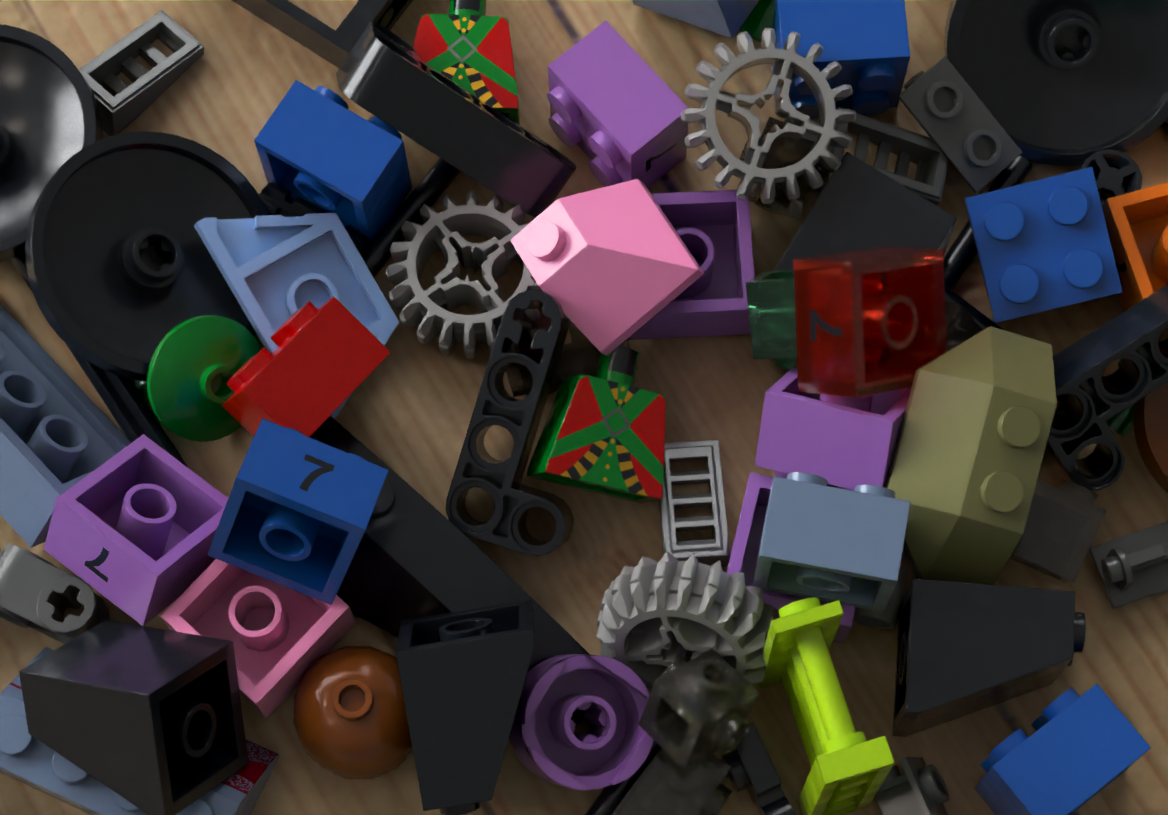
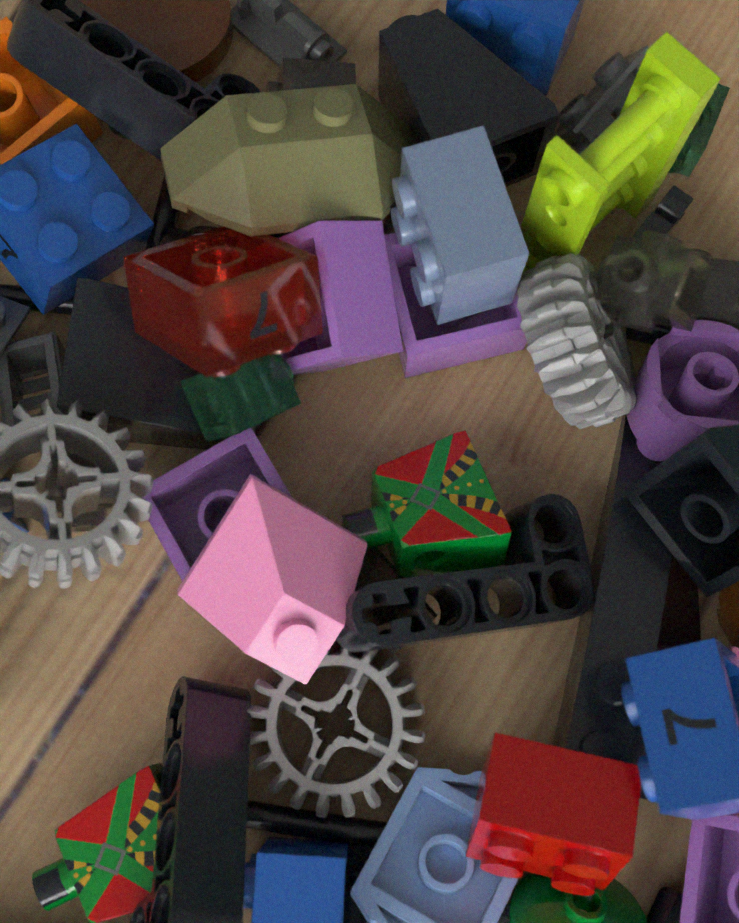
camera: 120 degrees left, 5 degrees up
medium lavender brick [547,20,689,189] -> none
dark grey slope [659,440,730,567] -> none

